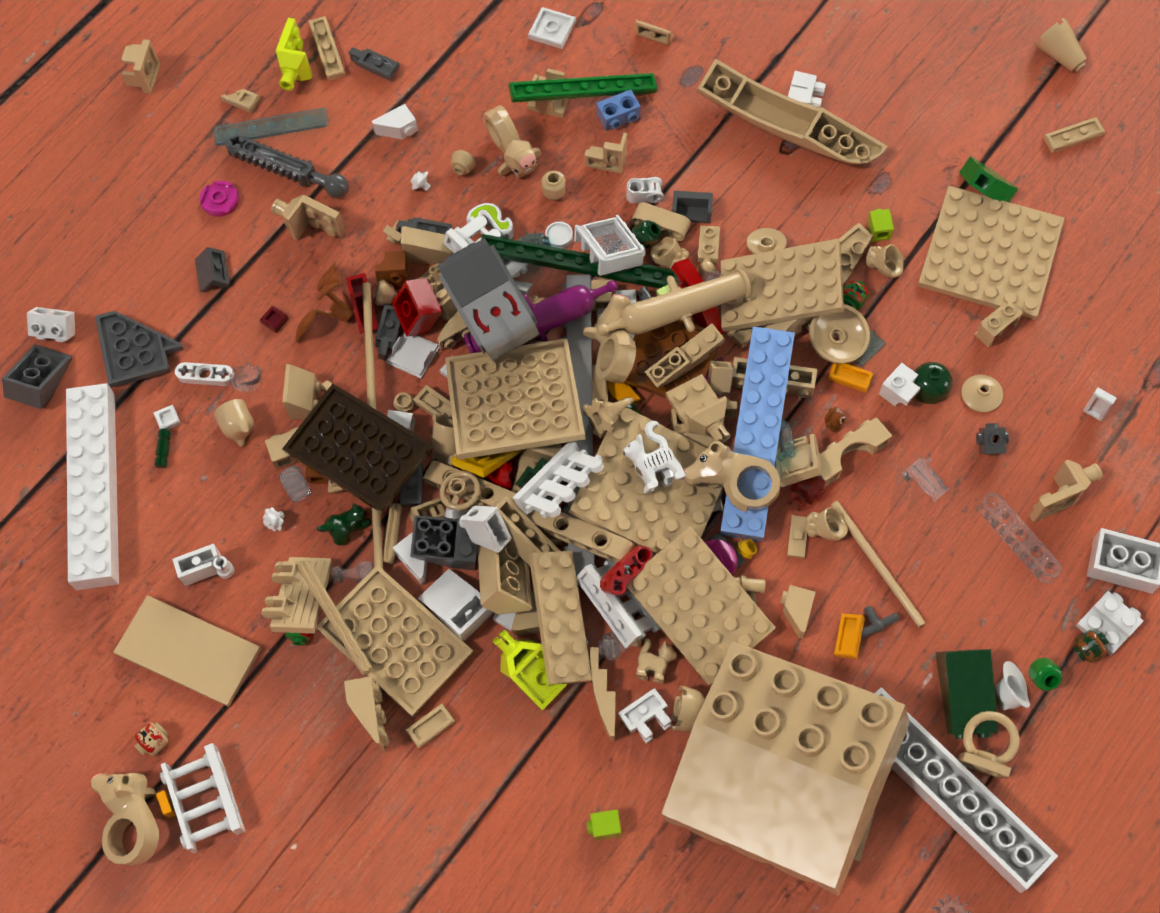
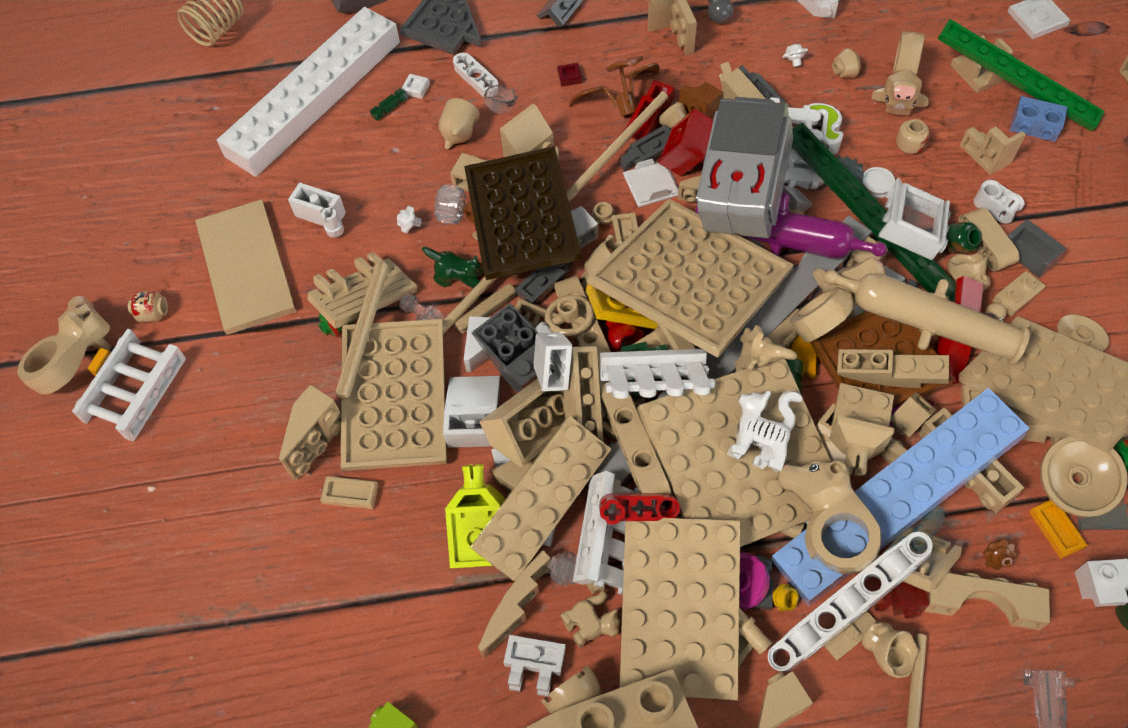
camera: 45 degrees right, 5 degrees down
none -> white beam [768,532,933,672]

